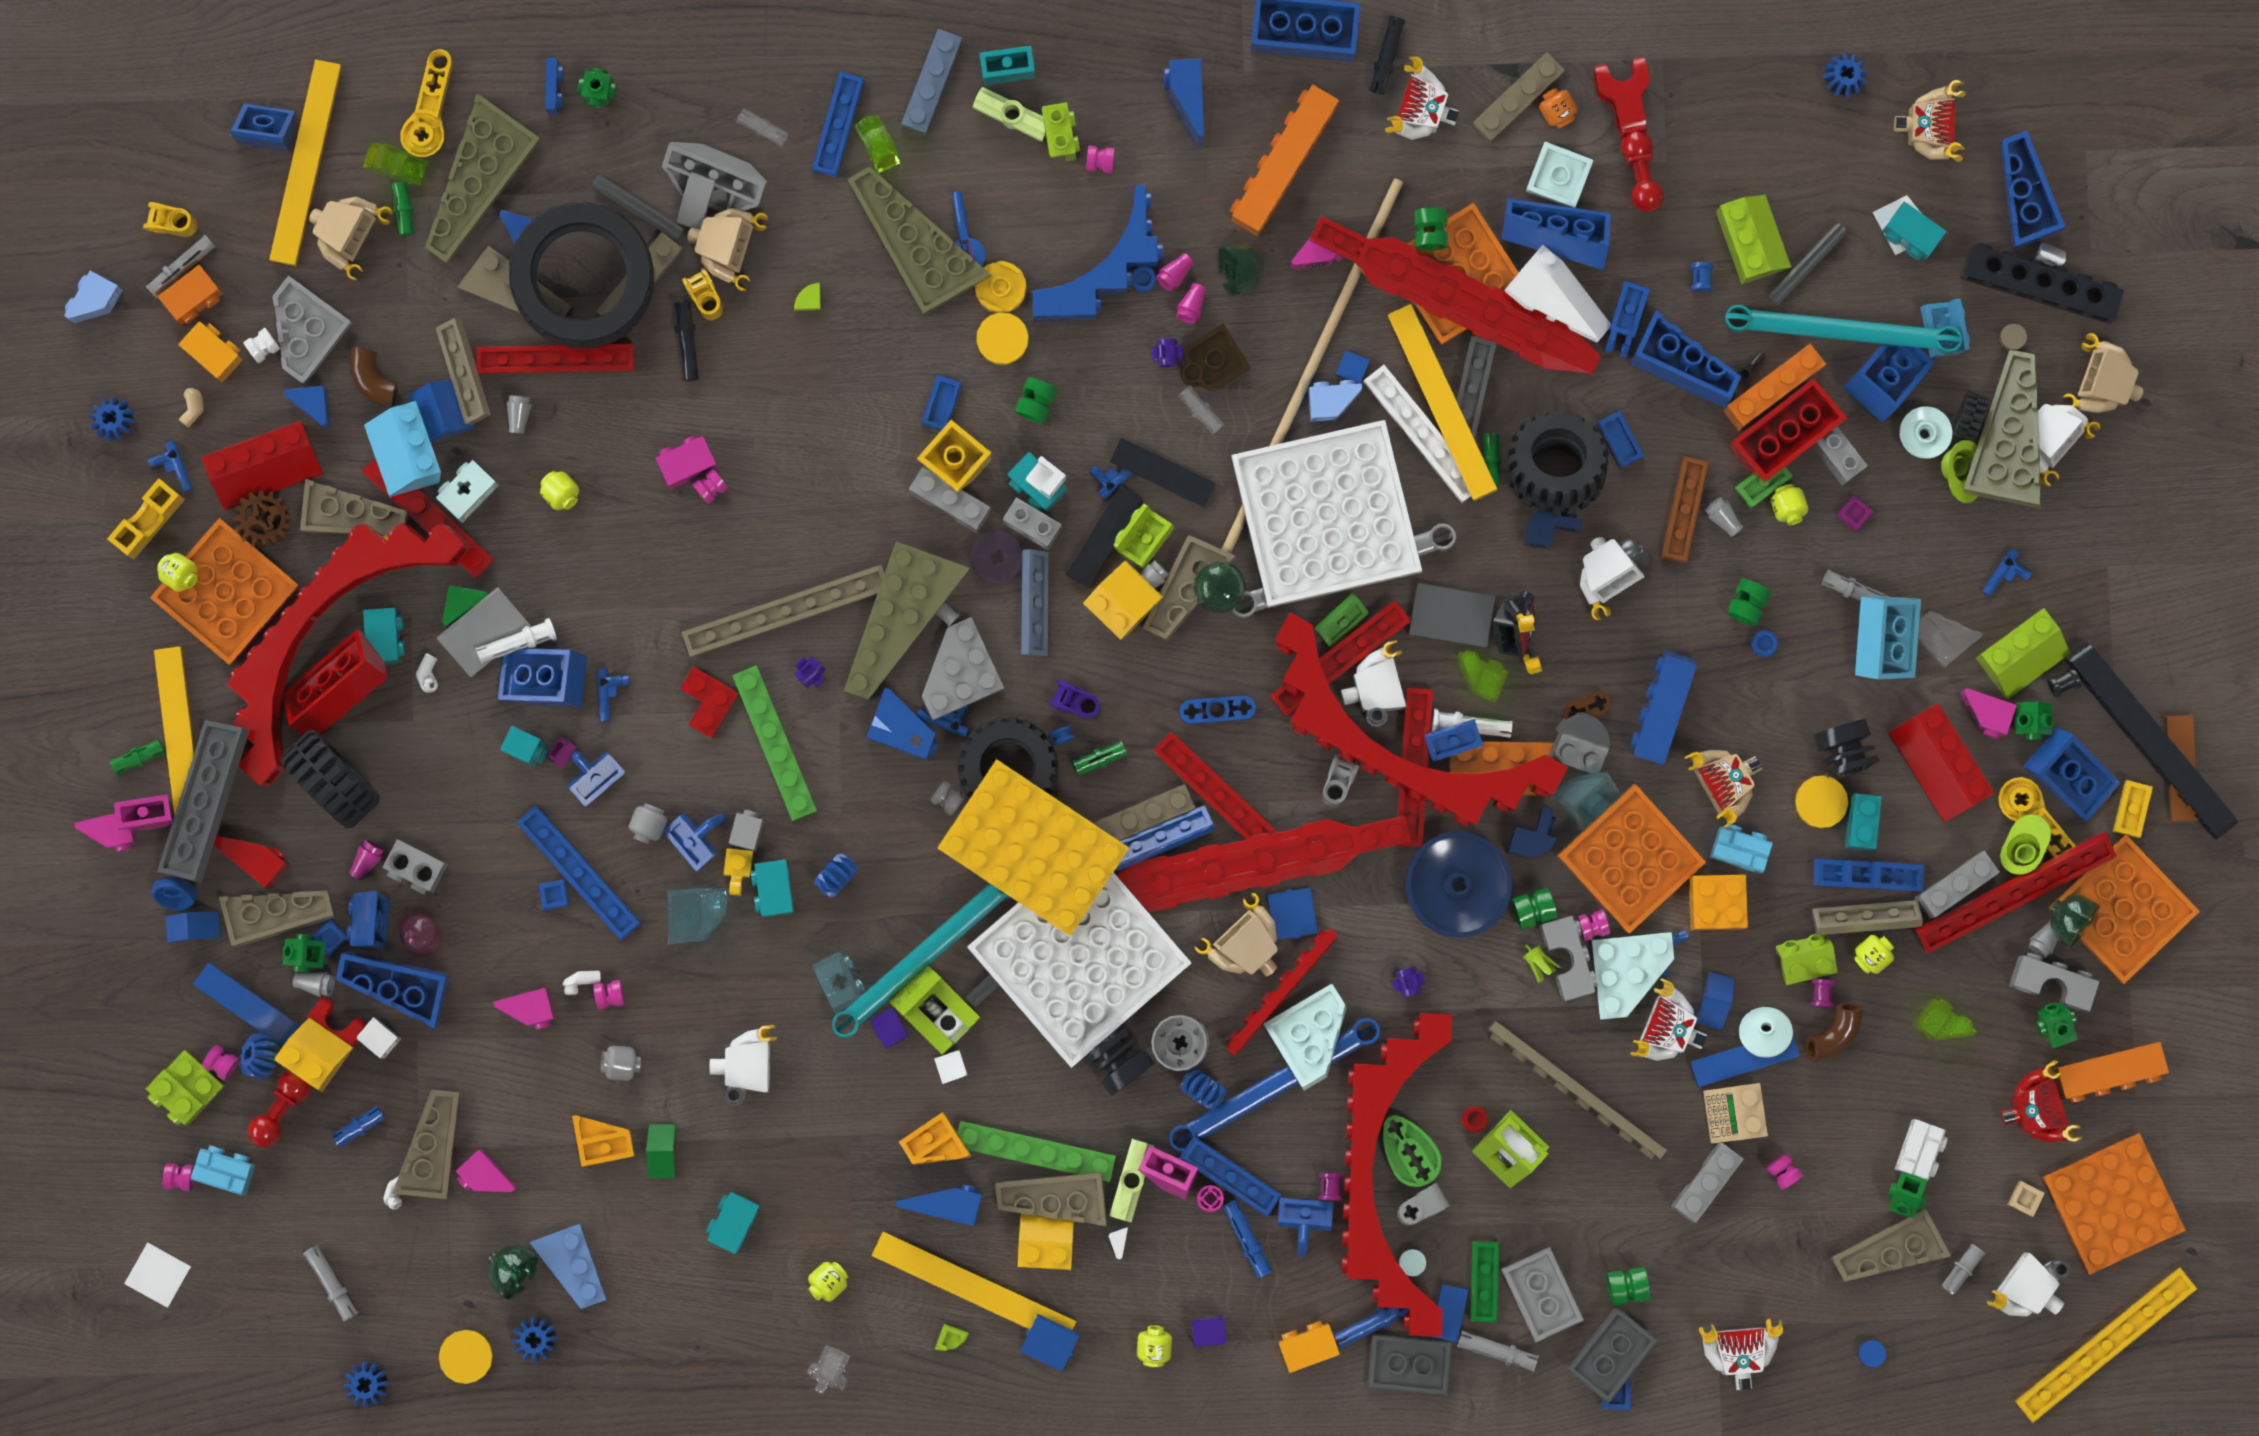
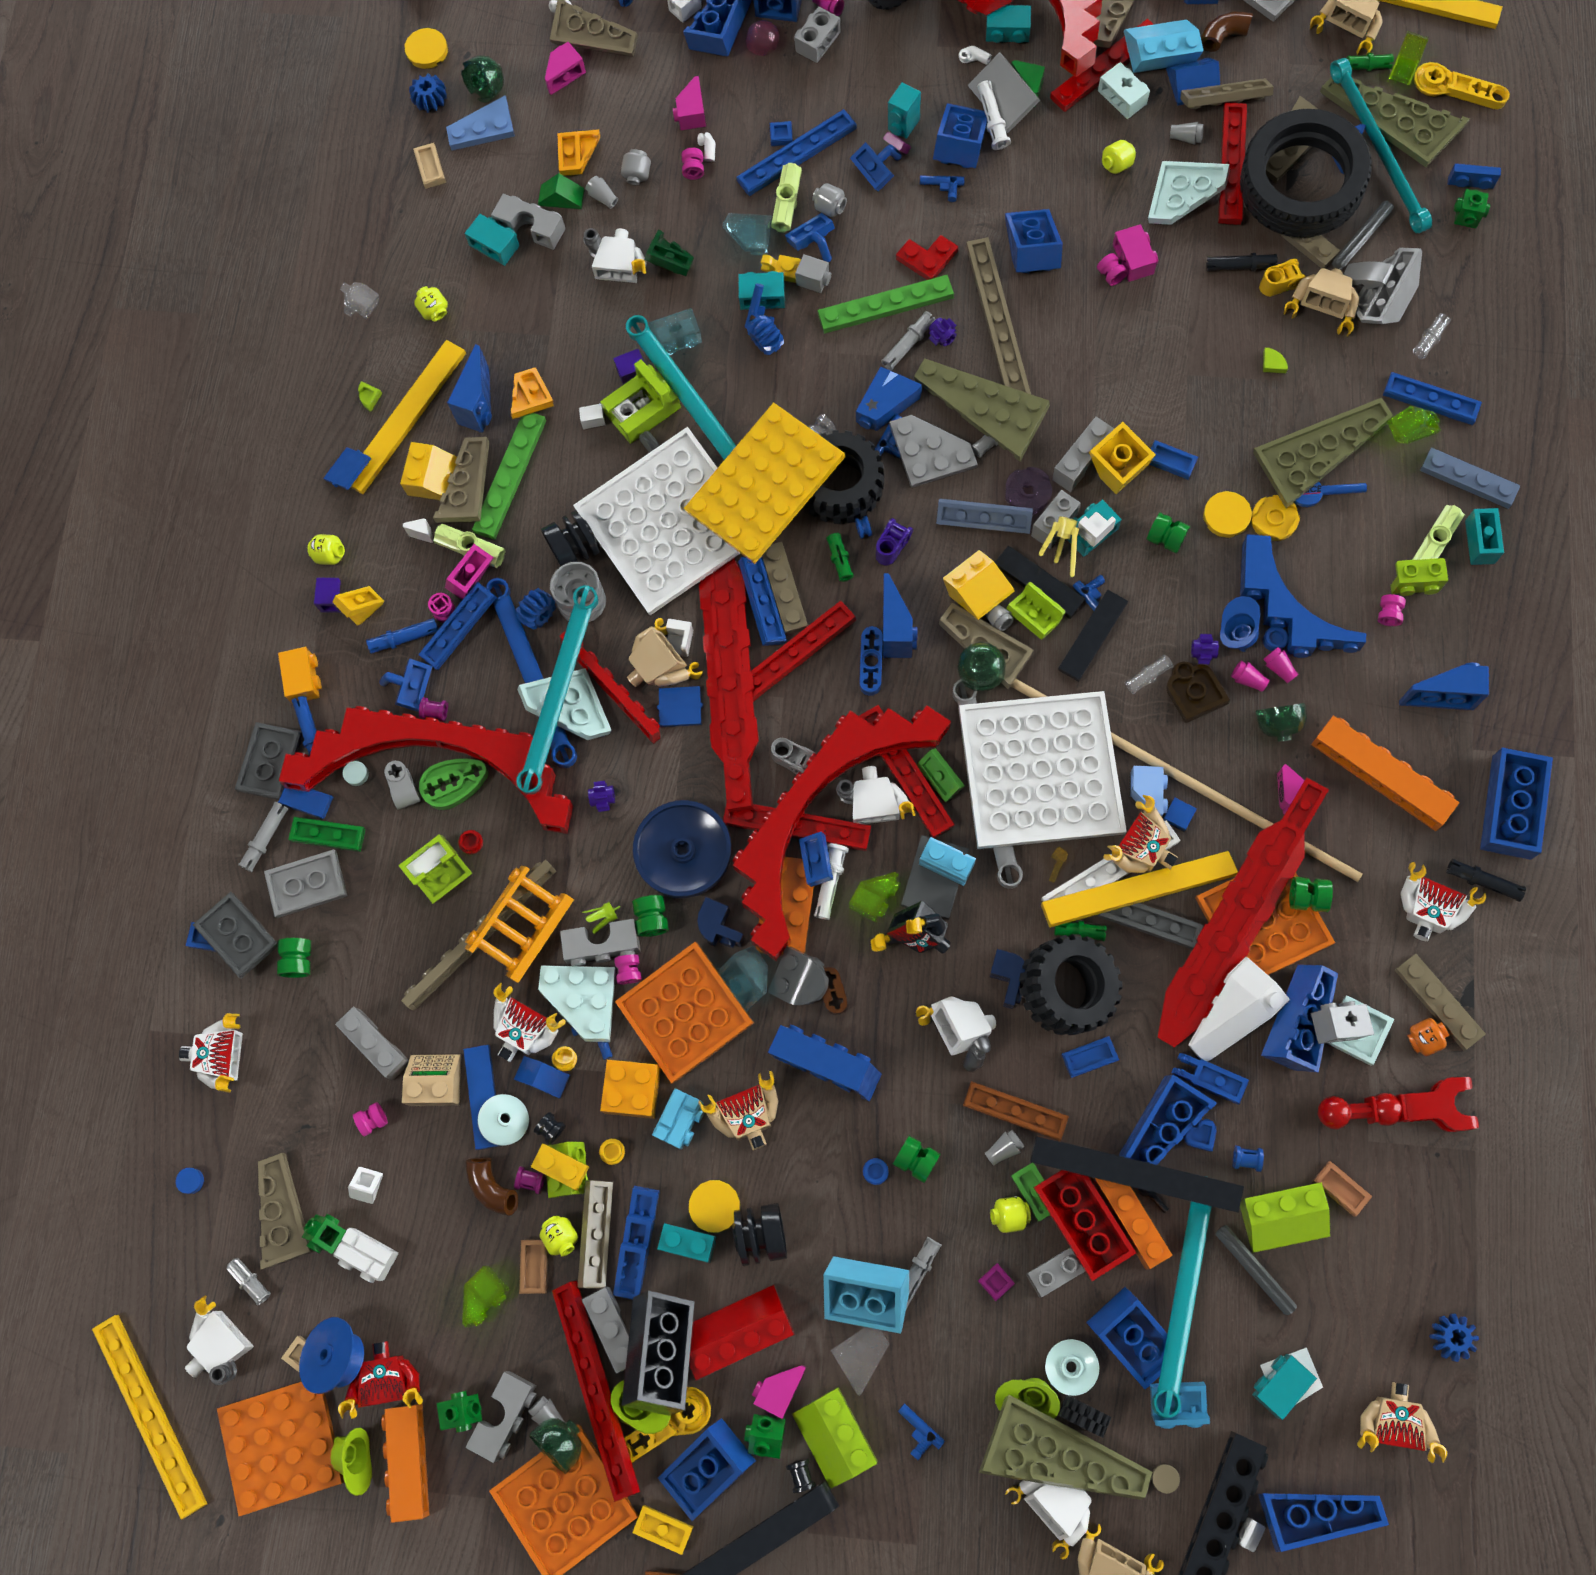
camera: 110 degrees right, 10 degrees down
none -> blue piece [299,1317,364,1394]
none -> lime piece [330,1428,372,1496]
none -> yellow slope [333,586,384,625]
none -> white slope [348,1167,383,1204]
none -> tan tile [413,143,446,189]
none -> light orange fence [465,866,574,983]
none -> light grey arch [491,194,565,250]
none -> teal piece [516,585,598,794]
none -> medium nougat tile [519,1240,548,1294]
none -> yellow plate [531,1143,589,1190]
none -> black wheel [533,1112,566,1145]
none -> yellow plate [552,1046,577,1071]
none -> light grey cone [585,176,618,209]
none -> yellow plate [599,1139,625,1165]
none -> black brick [622,1290,695,1416]
none -> dark green wing [644,230,694,276]
none -> white panel [666,619,694,657]
none -> blue hose [745,283,774,329]
none -> yellowish green piece [771,163,802,233]
none -> light grey pin [881,311,936,371]
none -> blue slope [883,573,917,658]
none -> medium azure brick [919,837,976,886]
none -> blue slope [1005,209,1063,273]
none -> black tile [1030,1135,1244,1213]
none -> light yellow plant [1039,516,1080,577]
none -> clear yellow hand [1049,847,1067,883]
none -> torso [1103,795,1178,873]
none -> light aqua plate [1148,161,1230,225]
none -> blue tile [1183,1119,1216,1152]
none -> blue piece [1220,596,1260,652]
none -> brick [1311,1001,1374,1044]
none -> nougat tile [1312,1161,1372,1217]
none -> teal piece [1330,58,1432,233]

